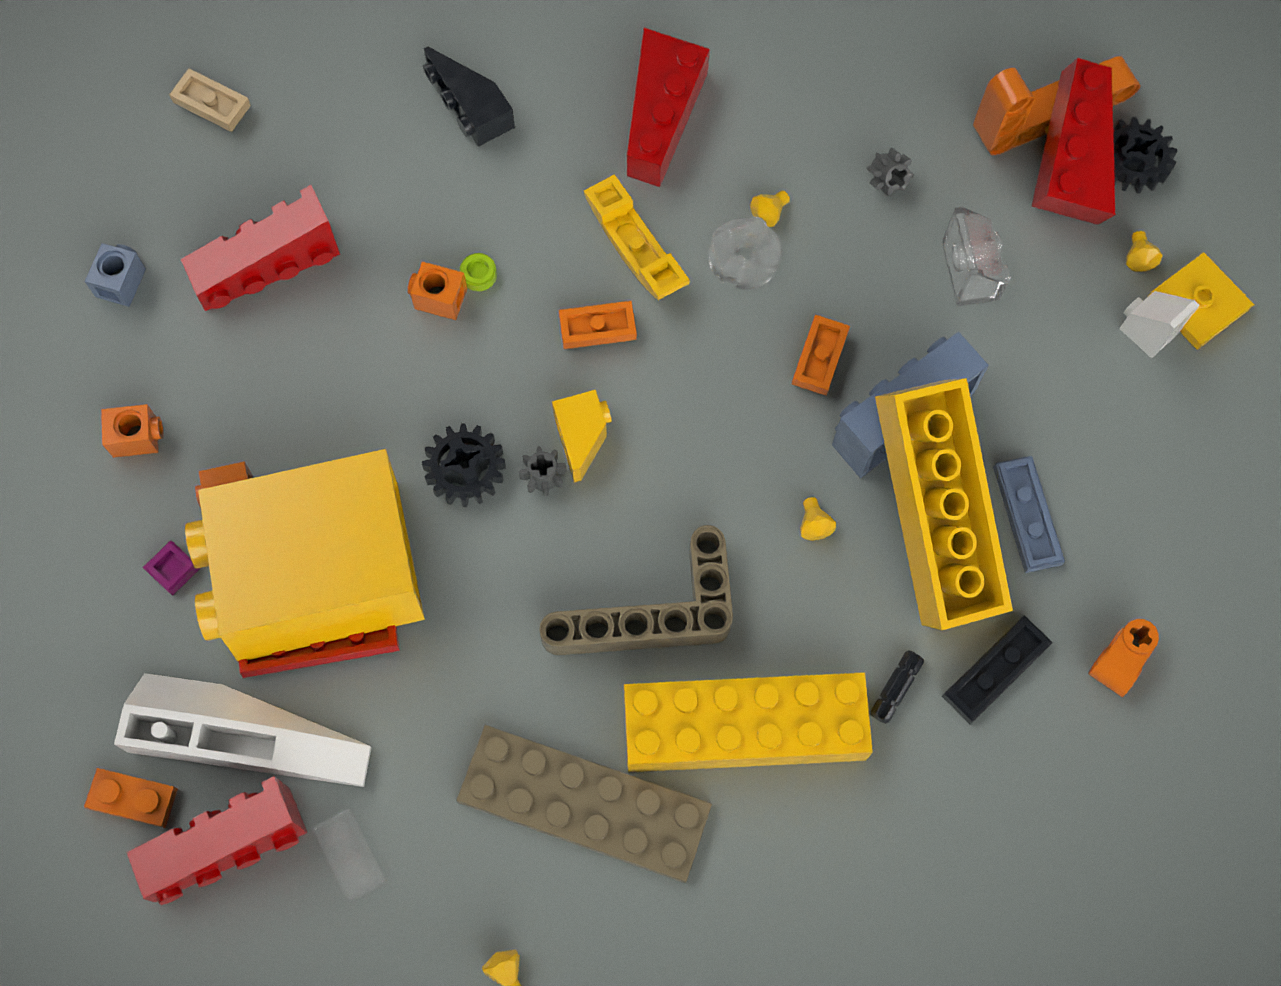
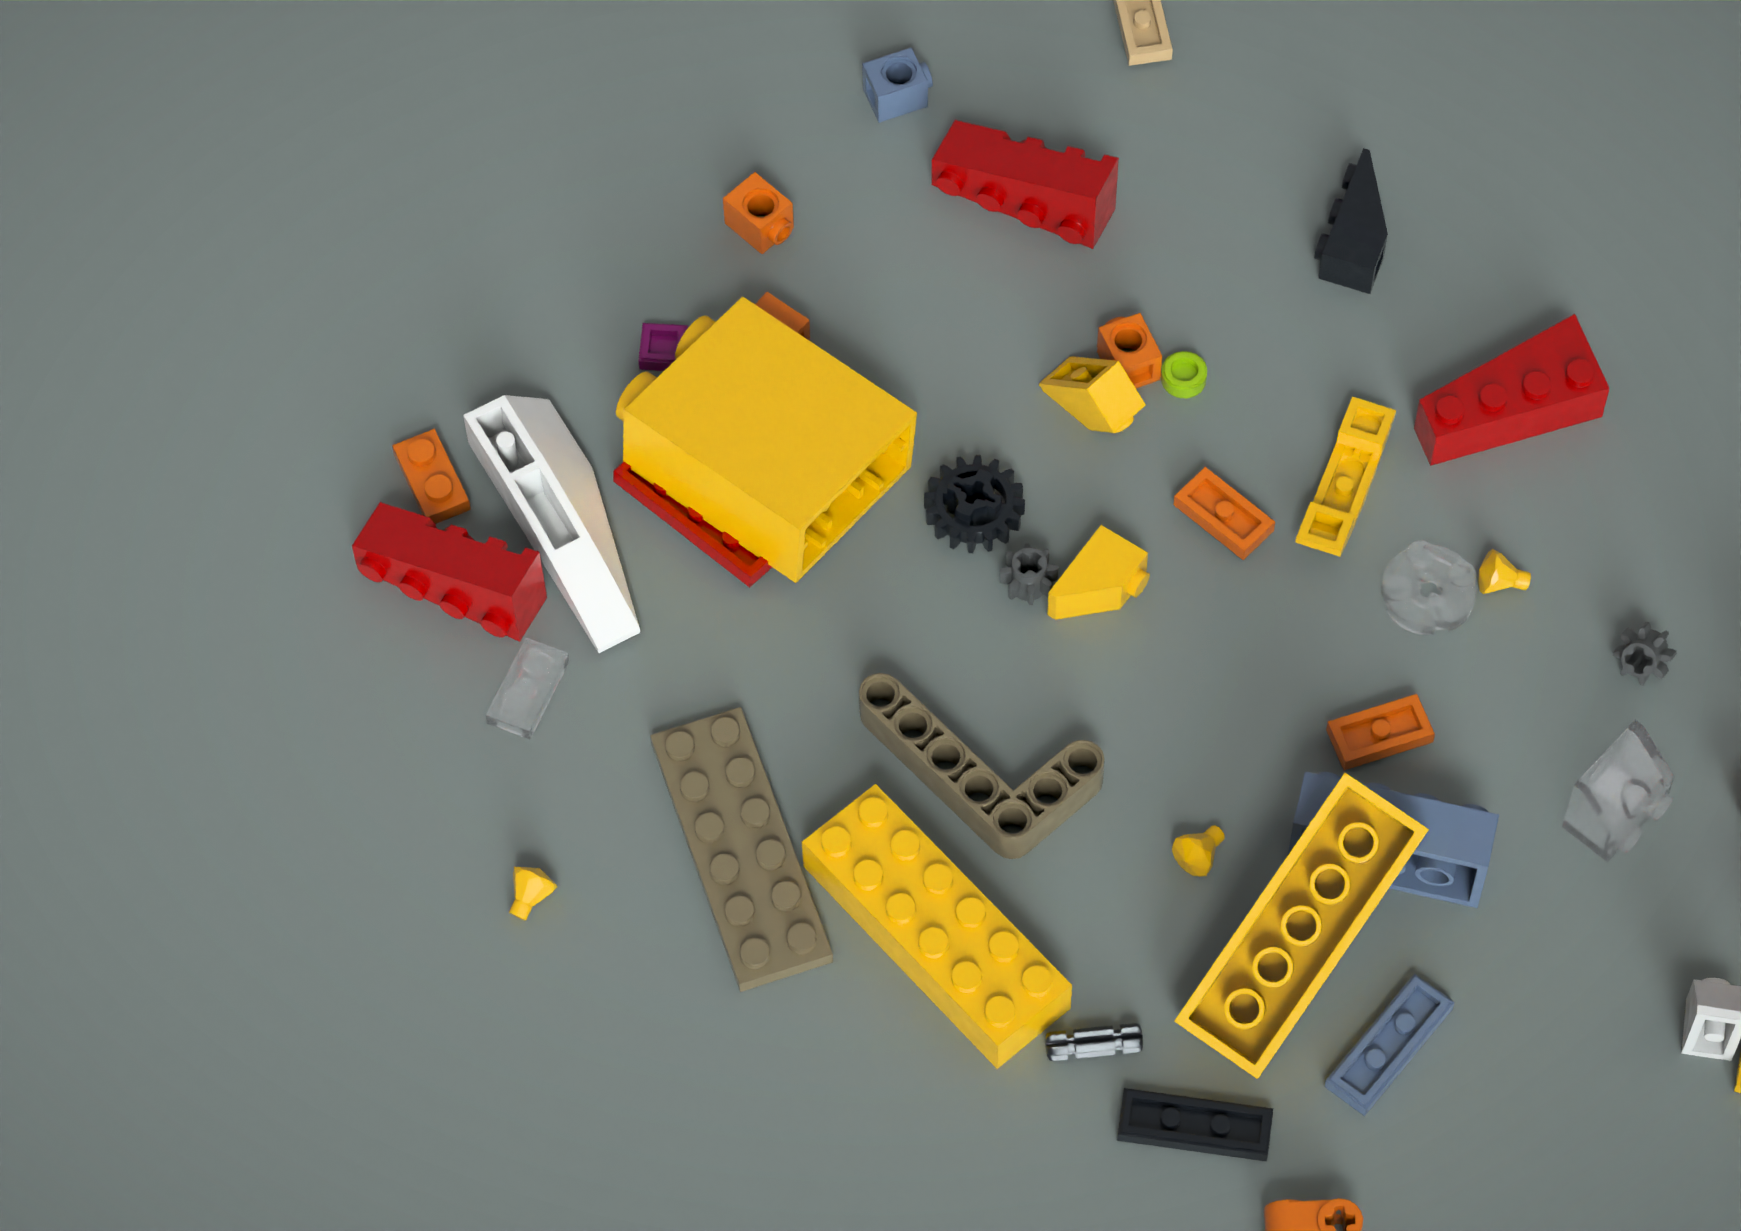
camera: 55 degrees right, 10 degrees down
none -> yellow slope [1039,356,1146,433]

